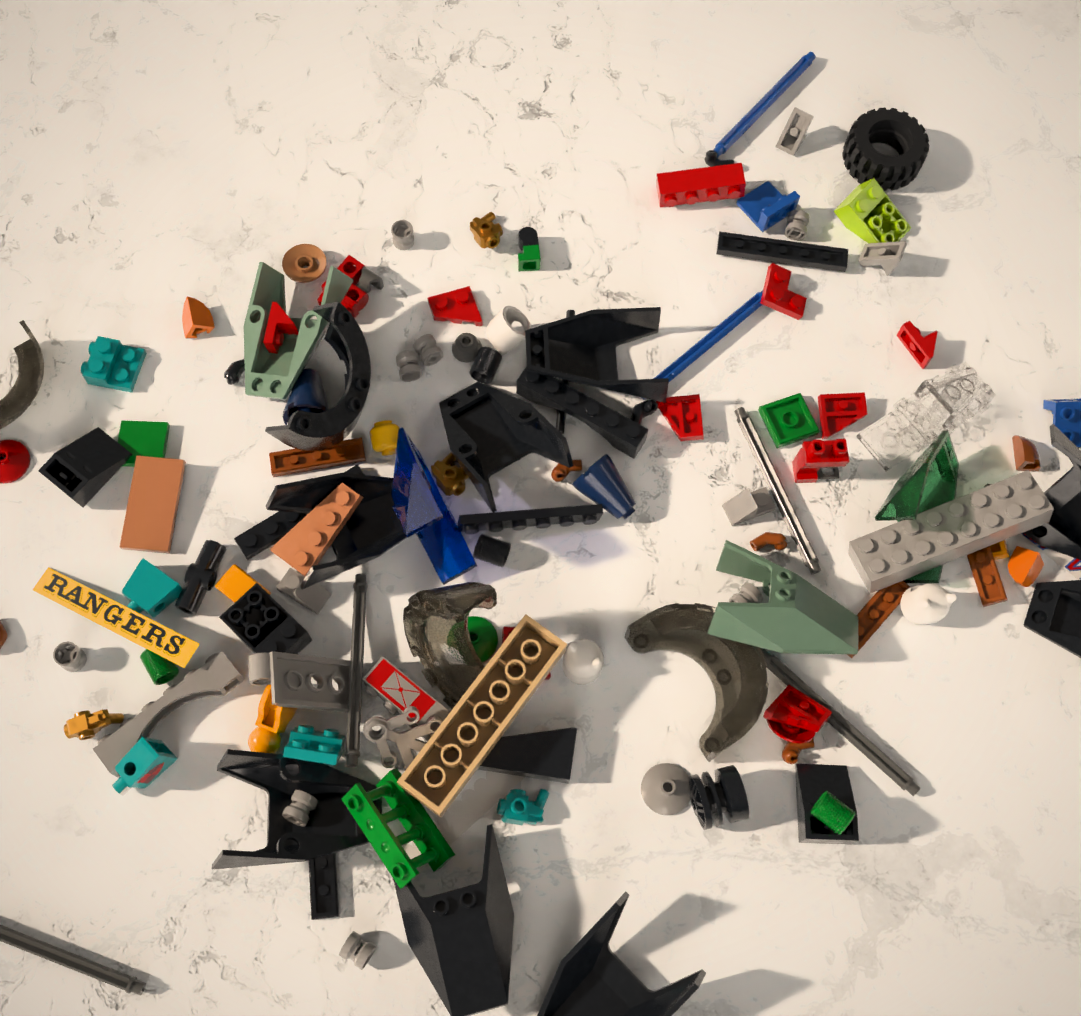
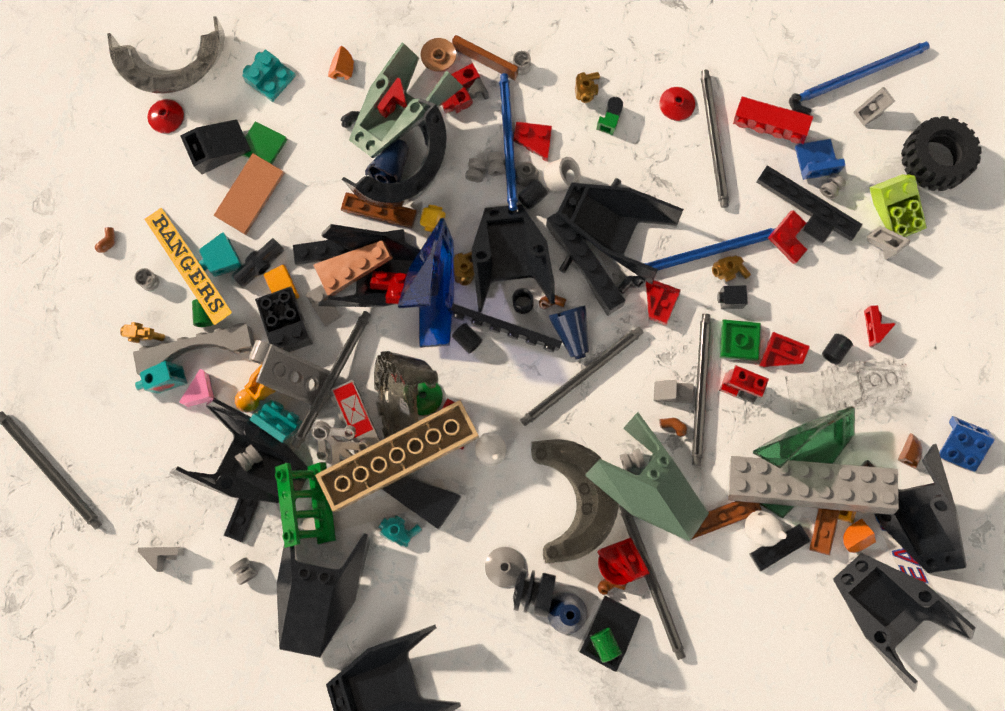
camera: 30 degrees right, 10 degrees up
none -> light grey slope [138,547,184,572]
none -> bright pink slope [179,369,214,407]
none -> red plate [370,271,411,305]
none -> dark orange tile [452,35,518,81]
none -> blue piece [499,73,518,211]
none -> black piece [512,288,534,314]
none -> dark grey piece [520,327,644,426]
none -> dark blue cone [548,592,587,634]
none -> red dish [659,87,696,121]
none -> dark grey piece [700,69,729,208]
none -> pearl gold piece [712,255,751,282]
none -> black brick [717,285,748,309]
none -> black tile [749,524,811,571]
none -> black piece [802,214,834,243]
none -> black piece [822,333,853,365]

